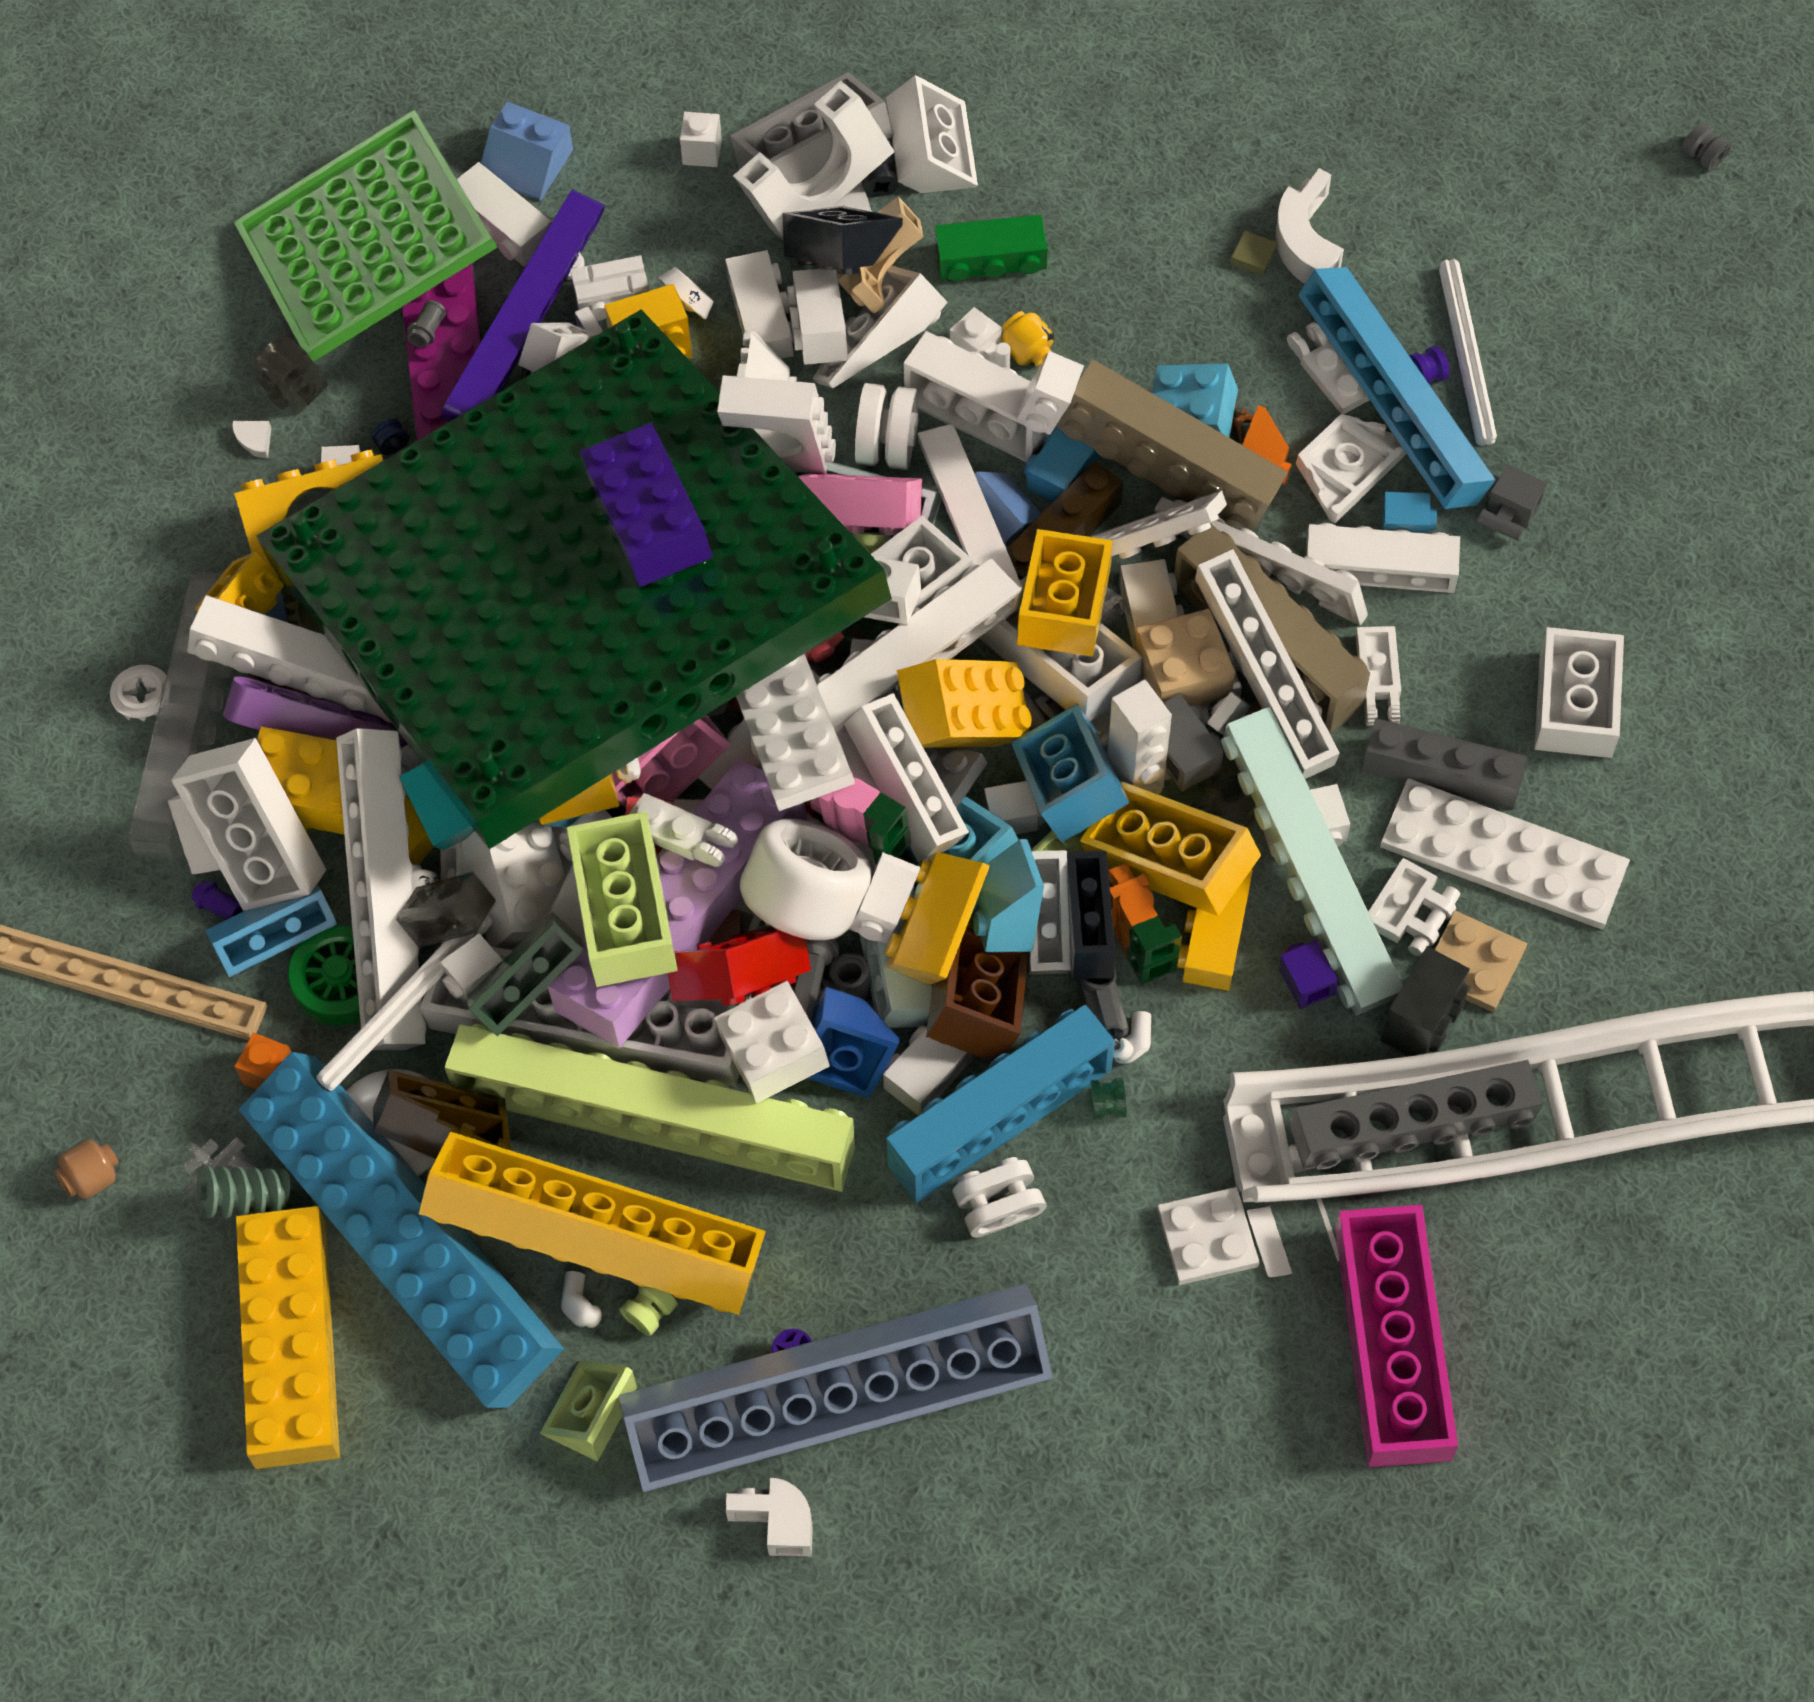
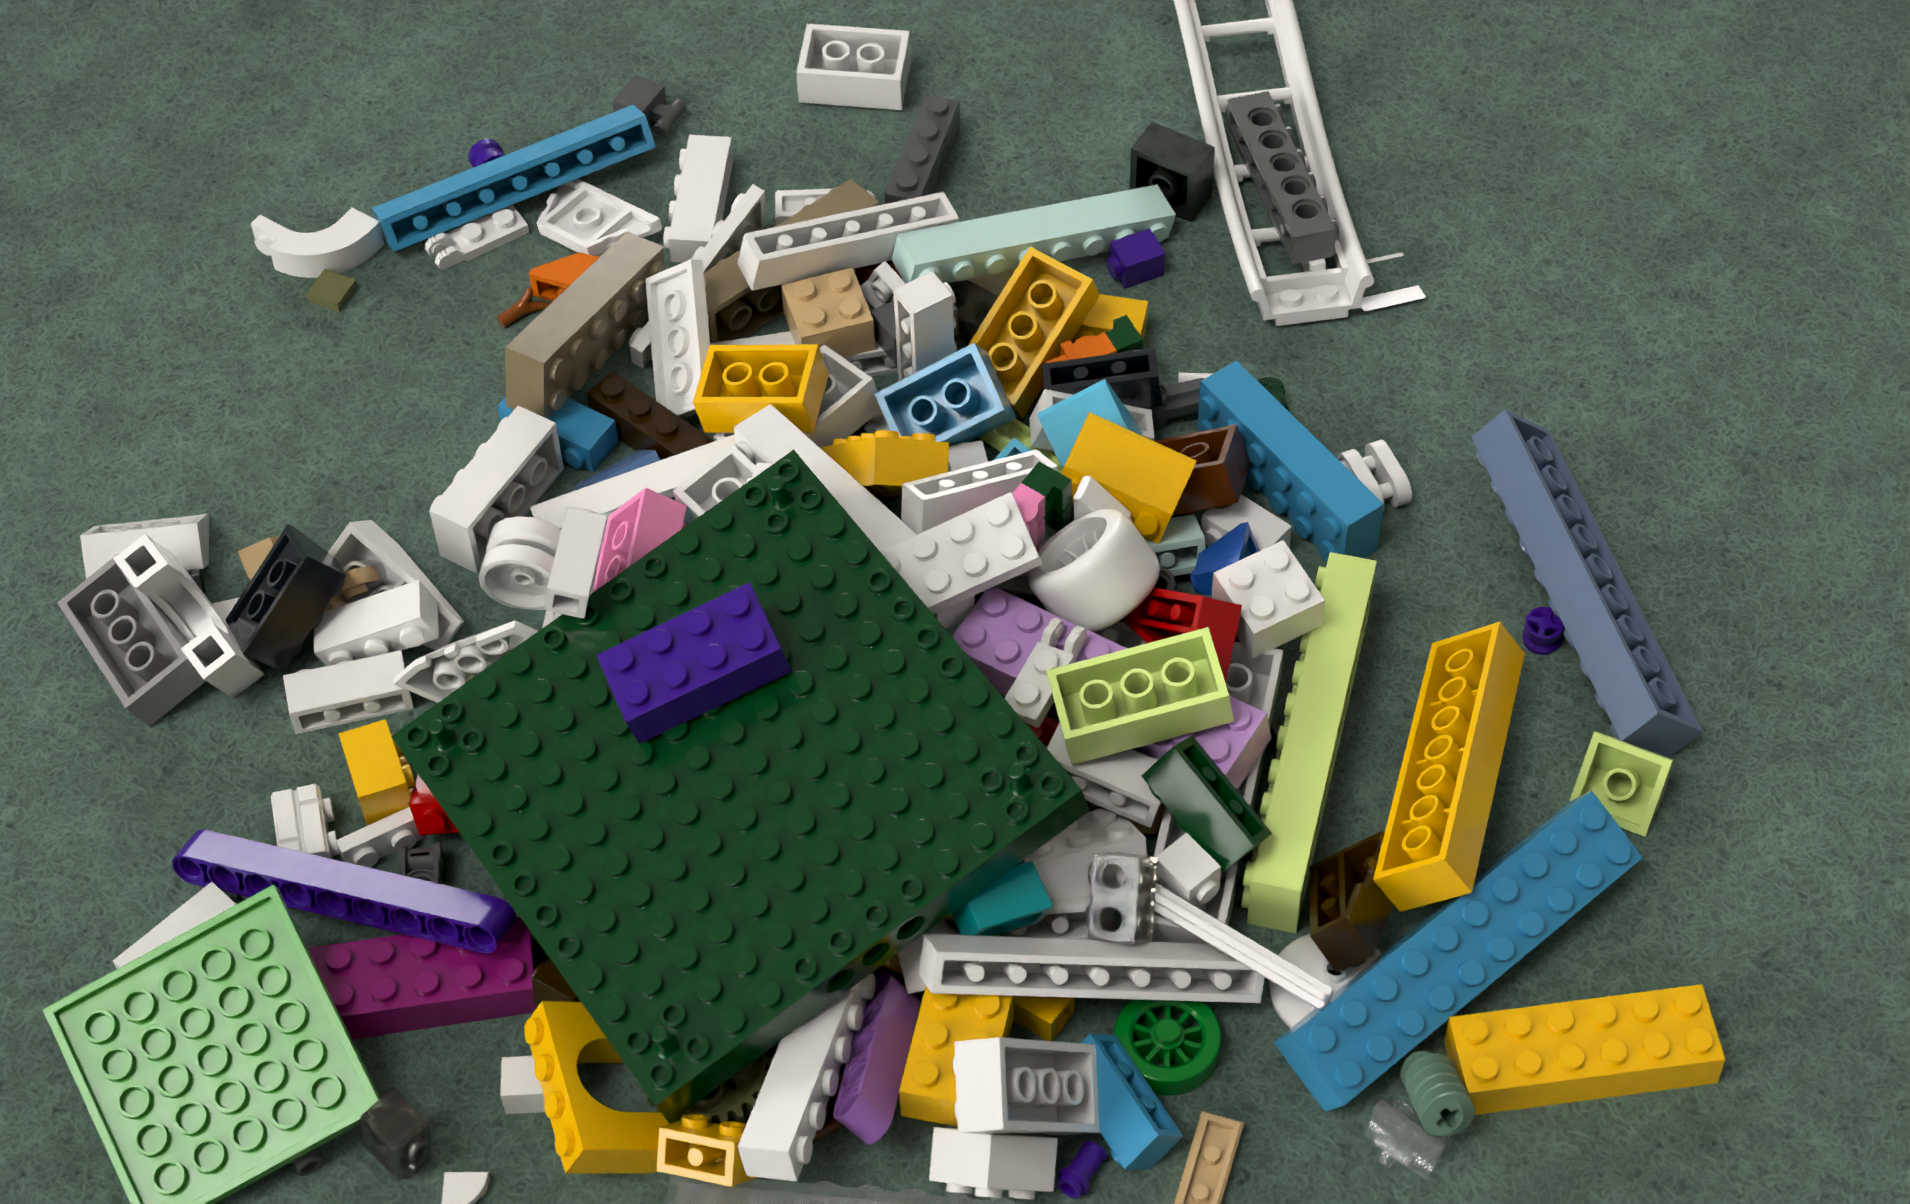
camera: 90 degrees left, 10 degrees down
orange brick [234,1032,291,1090] -> none
dark blue bush [371,419,409,455] -> none
dark grey pin [407,300,446,348] -> none
medium blue slope [481,102,573,201] -> none
white slope [518,323,596,374] -> none
white arm [561,1271,602,1328] -> none
yellowish green wheel [619,1286,678,1337] -> none
white hat [659,267,713,320] -> none
white brick [680,112,722,167] -> none
white brick [726,1478,813,1557] -> none
green brick [935,214,1048,281] -> none
white brick [950,307,1010,368] -> none
yellow head [1001,311,1054,366] -> none
white brick [1016,351,1084,435] -> none
medium azure brick [1152,363,1238,438] -> none
white plate [1157,1187,1259,1285] -> none
dark pink brick [1335,1205,1458,1468] -> none
white plate [1368,858,1460,957] -> none
white plate [1380,778,1630,930] -> none
dark azure brick [1381,492,1437,534] -> none
tan plate [1435,910,1528,1013] -> none
white axle [1439,259,1497,446] -> none

